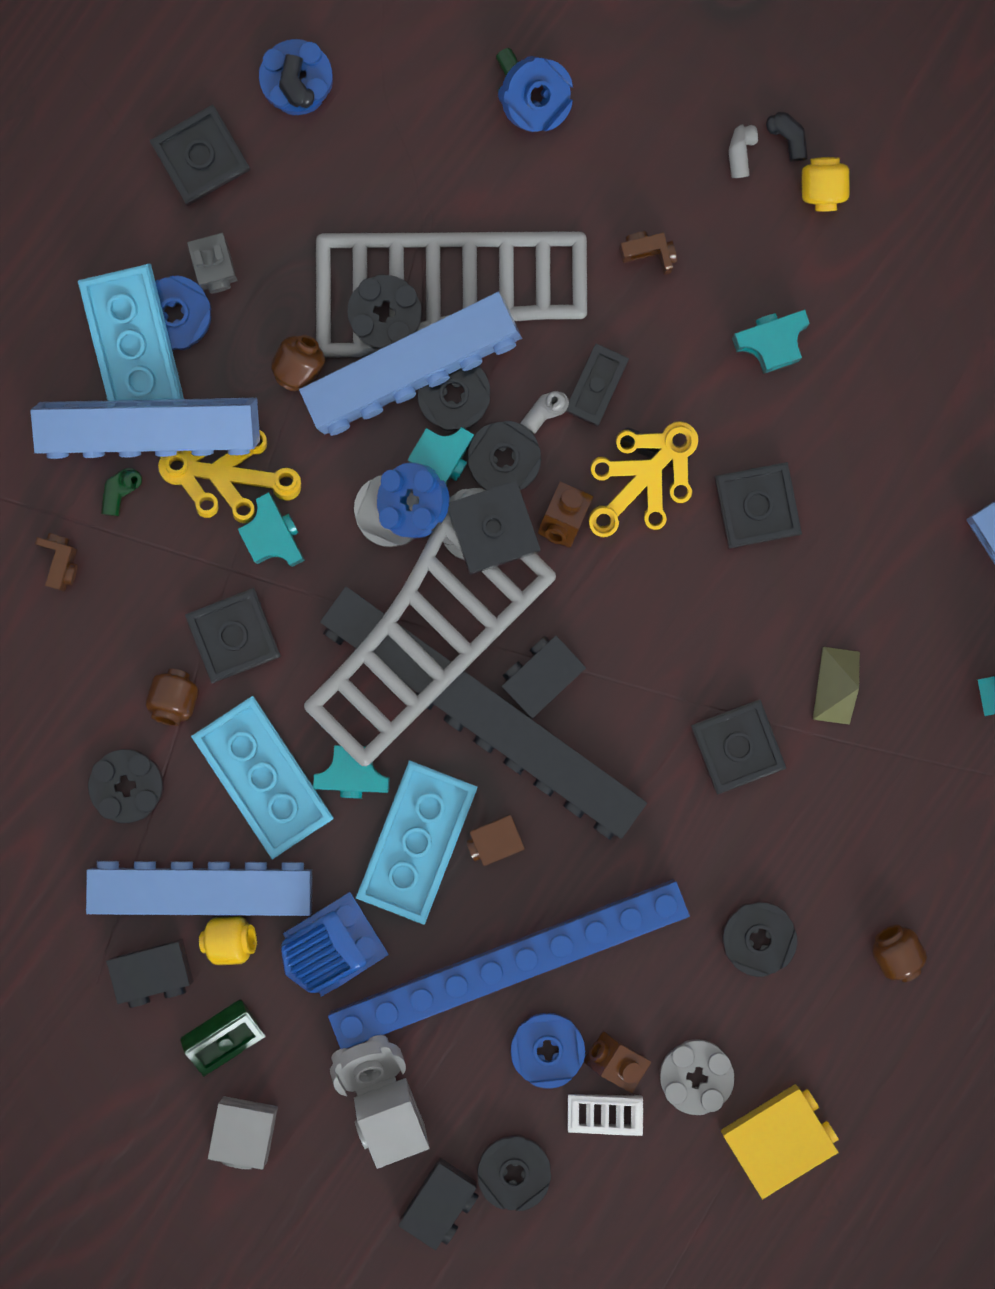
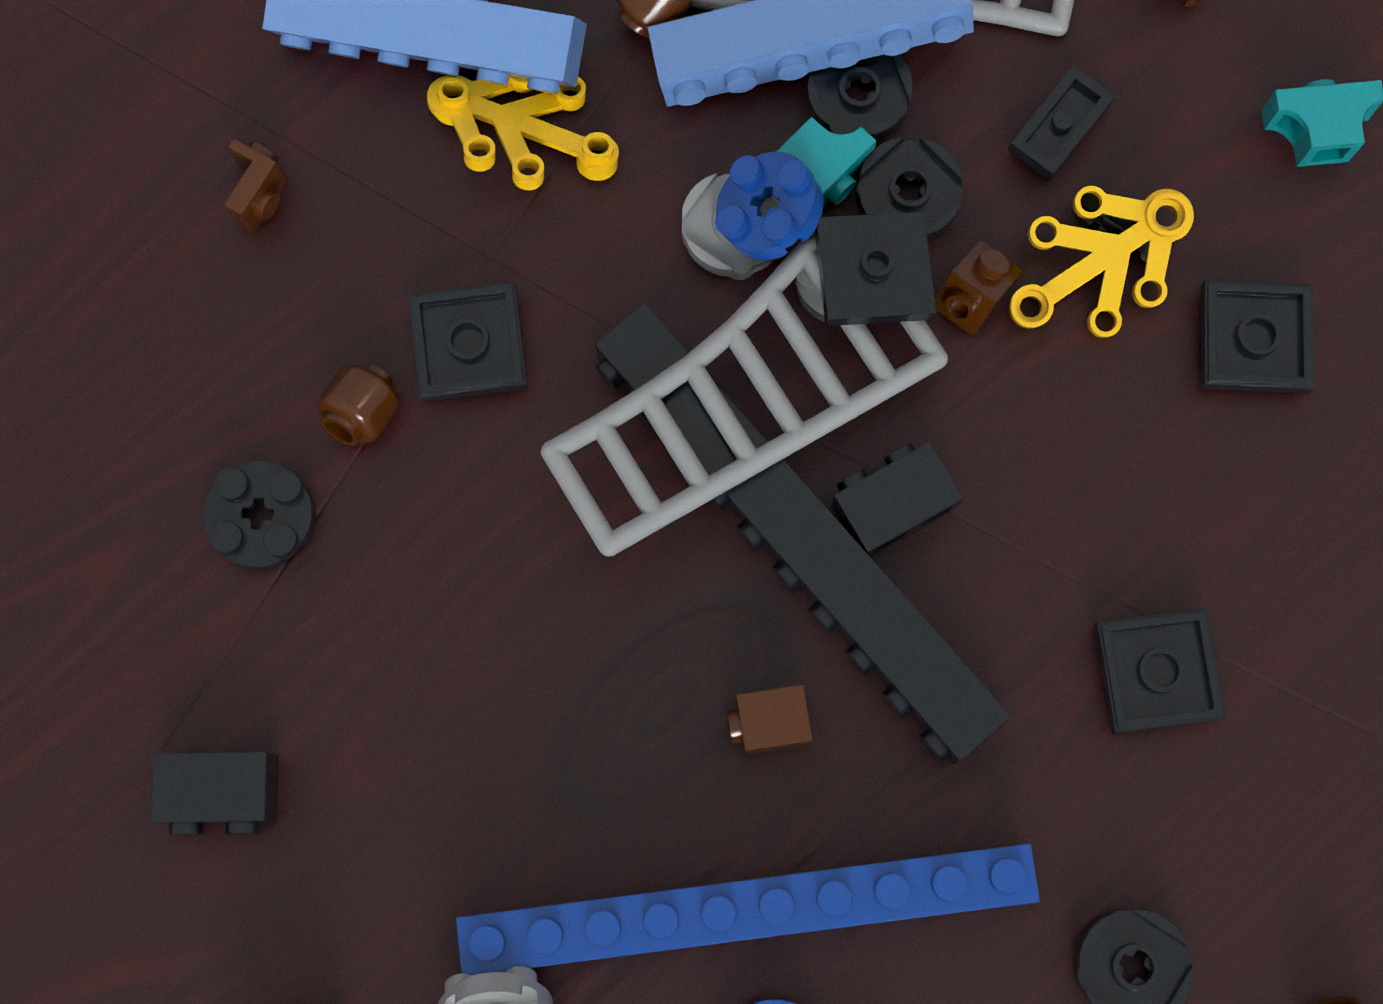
camera: 15 degrees right, 10 degrees down
medium blue brick [86,861,313,916] -> none
dark green arm [101,468,142,516] -> none
dark green slope [180,999,265,1077] -> none
medium azure tile [191,696,334,859] -> none
yellow head [199,916,257,965] -> none
teal brick [238,492,305,567] -> none
blue piece [281,892,389,997] -> none
teal brick [313,745,390,798] -> none
medium azure tile [356,760,478,925] -> none
light grey arm [520,391,569,435] -> none
olive slope [812,647,860,725] -> none

